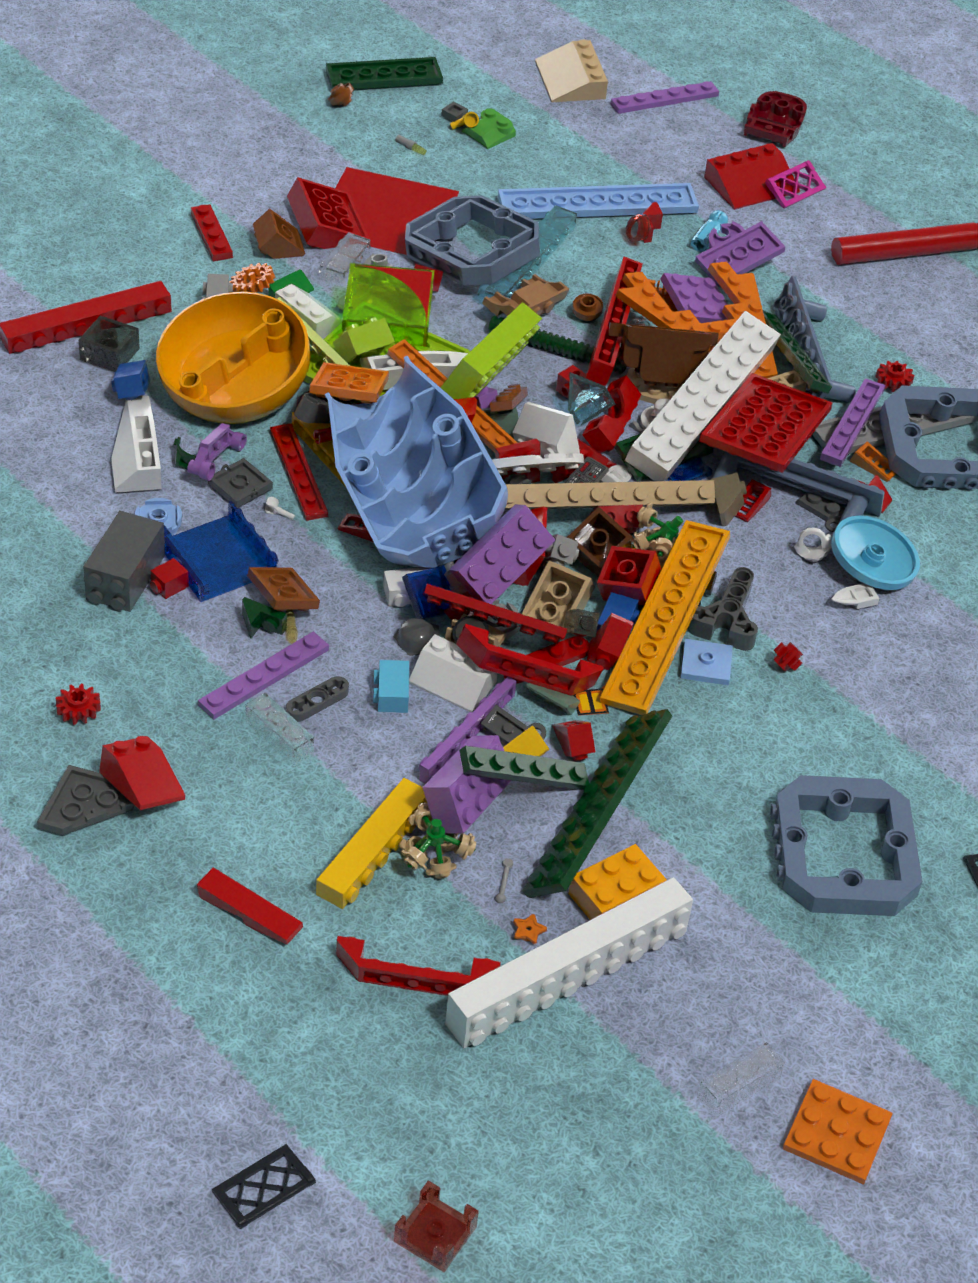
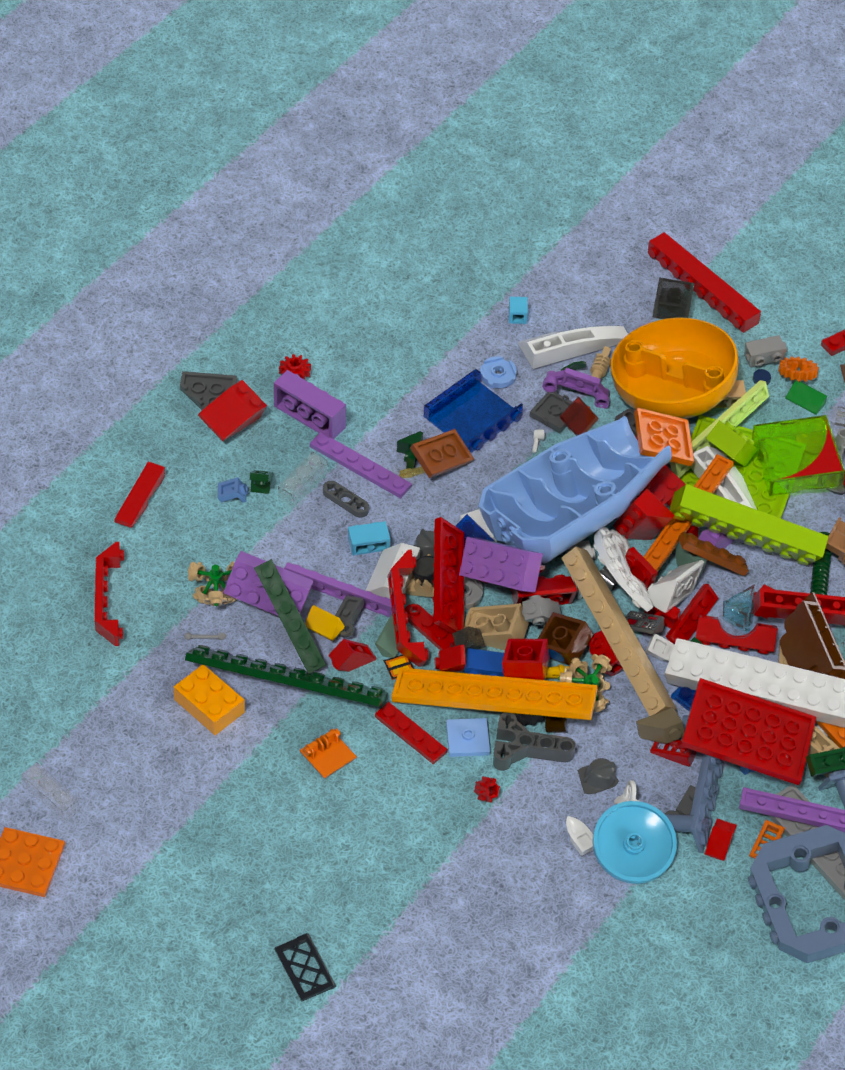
camera: 80 degrees right, 5 degrees up
dark grey brick [83,510,165,612] -> none
blue brick [111,360,150,400] -> none
red brick [150,558,189,599] -> none
white slope [275,284,344,339] -> none
yellow brick [316,778,428,909] -> none
white brick [445,877,693,1048] -> none
orange plate [513,914,547,944] -> none
sand blue panel [770,775,923,916] -> none
none -> medium blue bracket [217,477,248,503]
none -> dark green slope [249,470,273,494]
none -> medium lavender brick [274,370,346,439]
none -> orange hinge [299,728,357,778]
none -> red plate [375,702,448,765]
none -> medium azure brick [509,297,528,324]
none -> clear red piece [559,396,599,436]
none -> dark grey piece [577,758,619,794]
none -> tan hinge [590,346,611,381]

